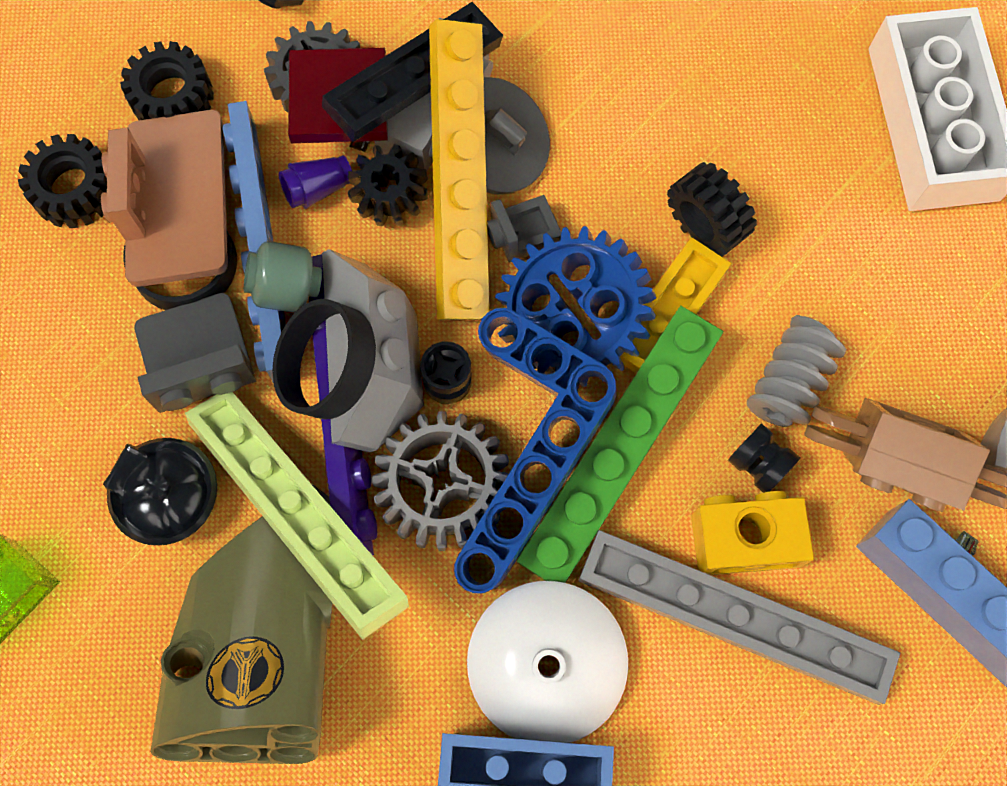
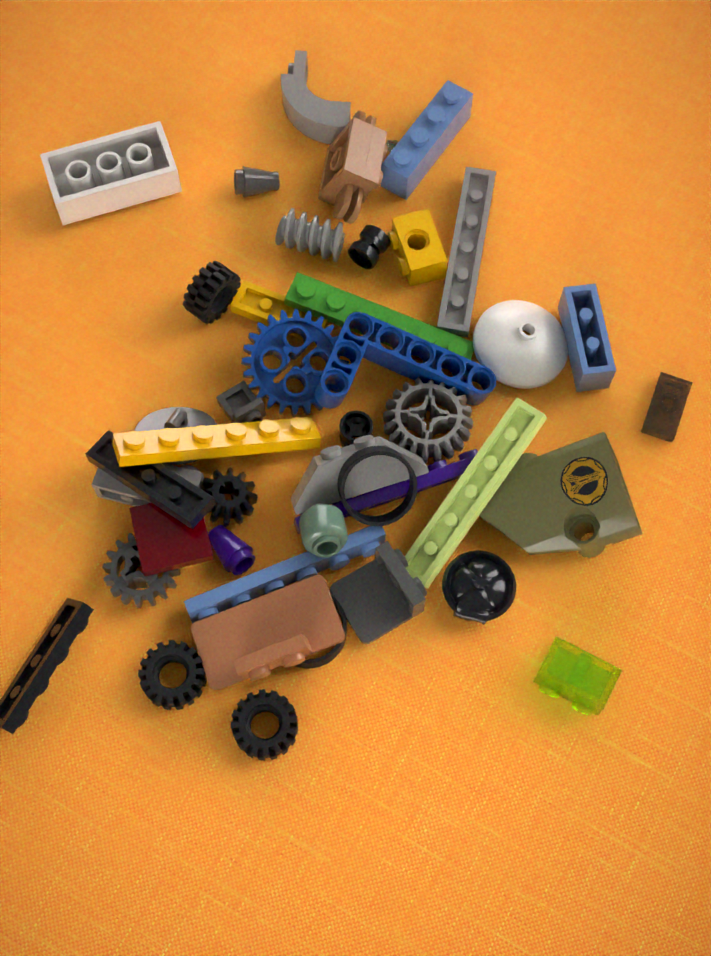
camera: 100 degrees left, 5 degrees down
none -> dark grey cone [234,166,280,197]

